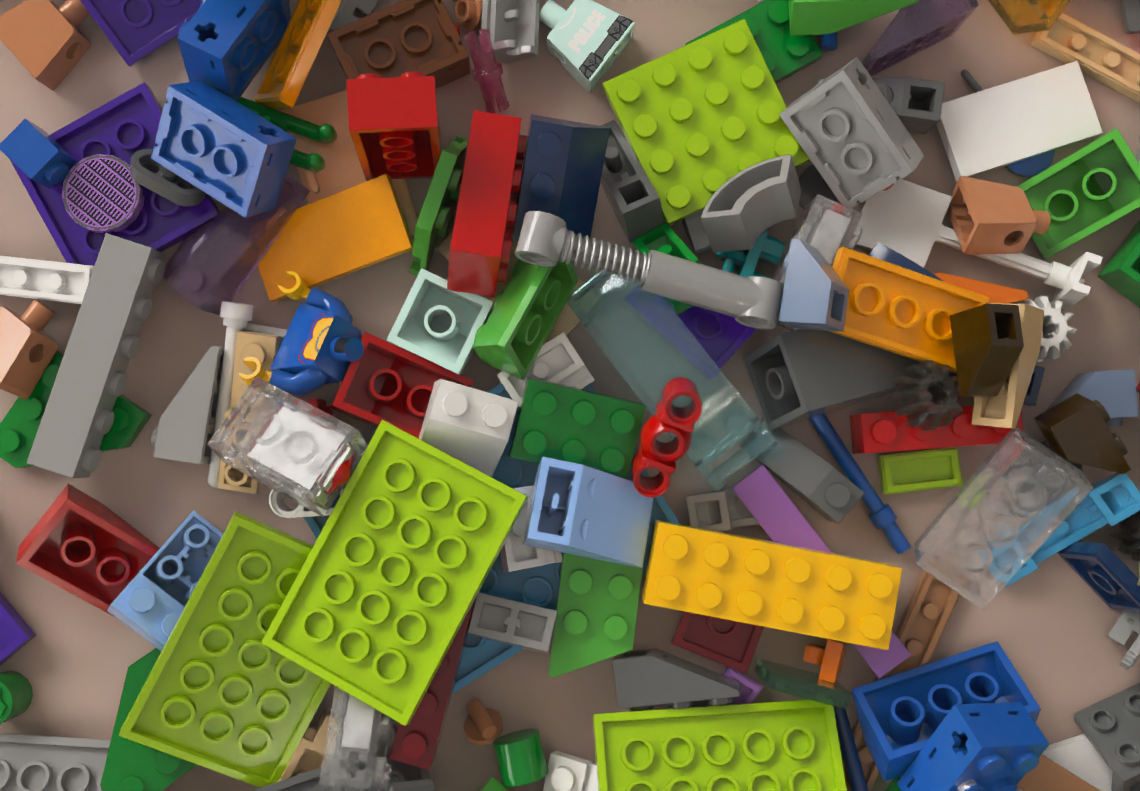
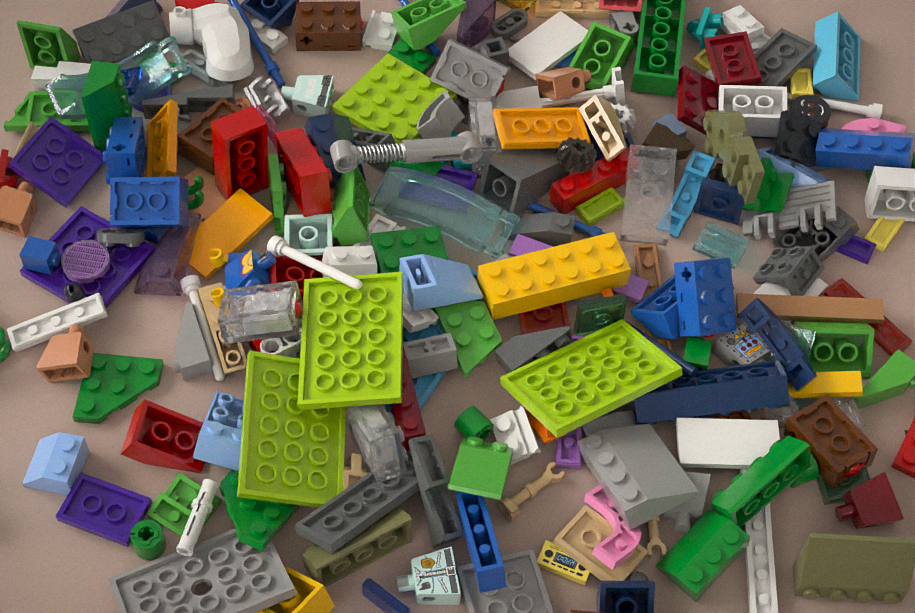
camera: 35 degrees left, 30 degrees down
light grey brick [27,233,166,478] -> none
nougat plate [463,698,503,745] -> none
red piece [632,377,702,498] -> none
sand blue slope [779,239,850,332] -> none
dark brown slope [950,303,1024,397] -> none
none -> black hinge [64,281,86,302]
none -> bright green slope [147,472,223,537]
none -> white pin [176,479,219,557]
none -> white piece [267,235,362,289]
none -> dark grey plate [491,8,528,40]
none -> clear light blue plate [692,221,750,269]

